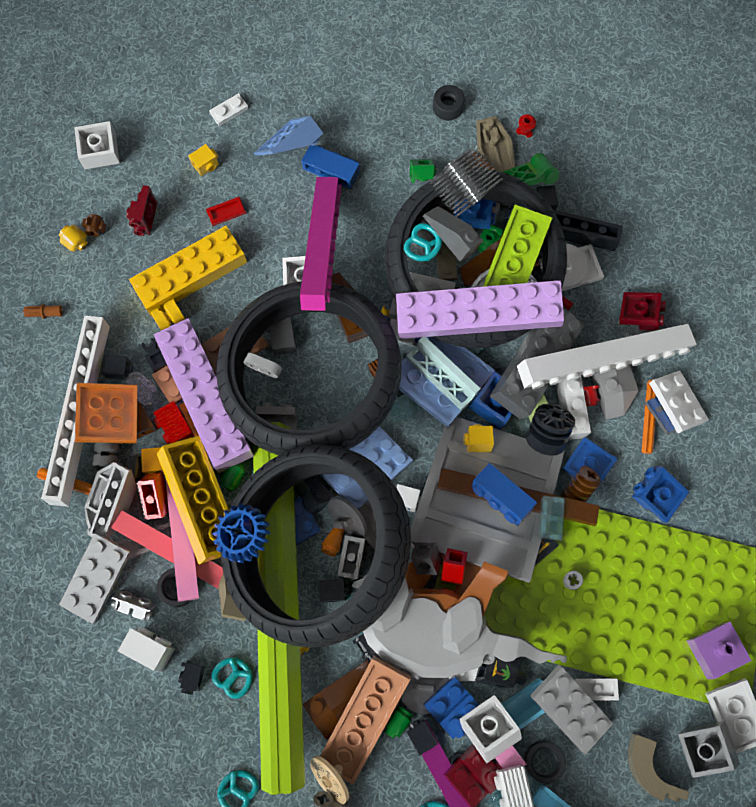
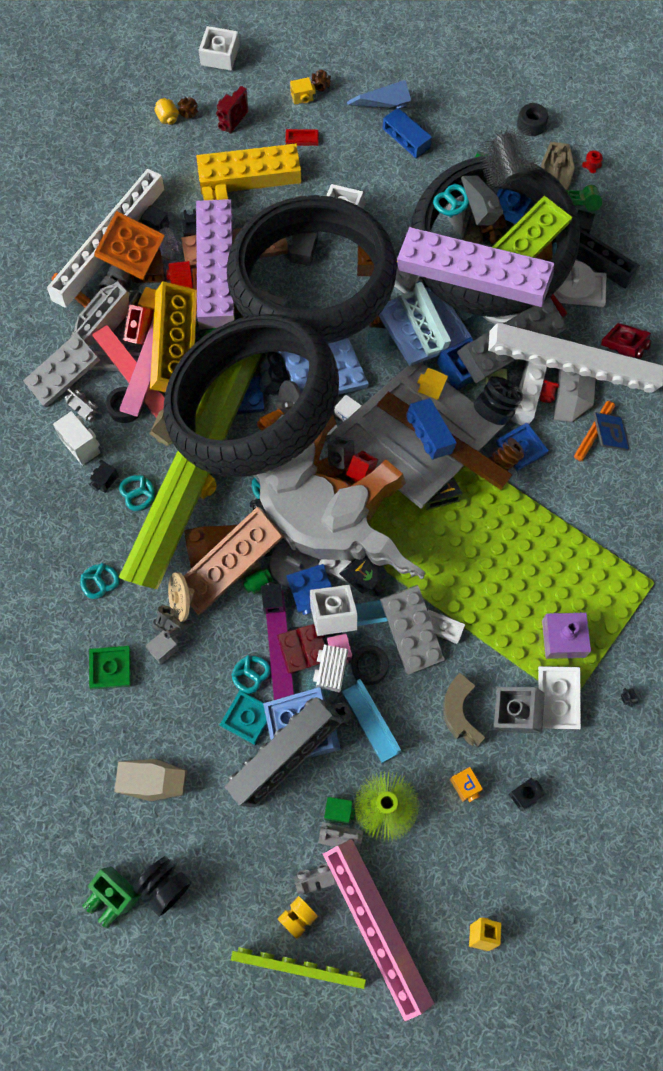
camera: 20 degrees right, 5 degrees down
dark orange axle [23,304,63,319] -> none
white plate [209,93,249,126] -> none
blue gear [212,504,271,563] -> none
light grey beam [244,353,282,378] -> none
dark pink brick [300,177,342,311] -> none
clear light blue hinge [539,496,565,541] -> none
light grey bush [563,571,583,590] -> none
blue plate [632,466,689,523] -> none
white plate [649,370,709,434] -> none
none -> reddish brown gear [311,70,331,91]

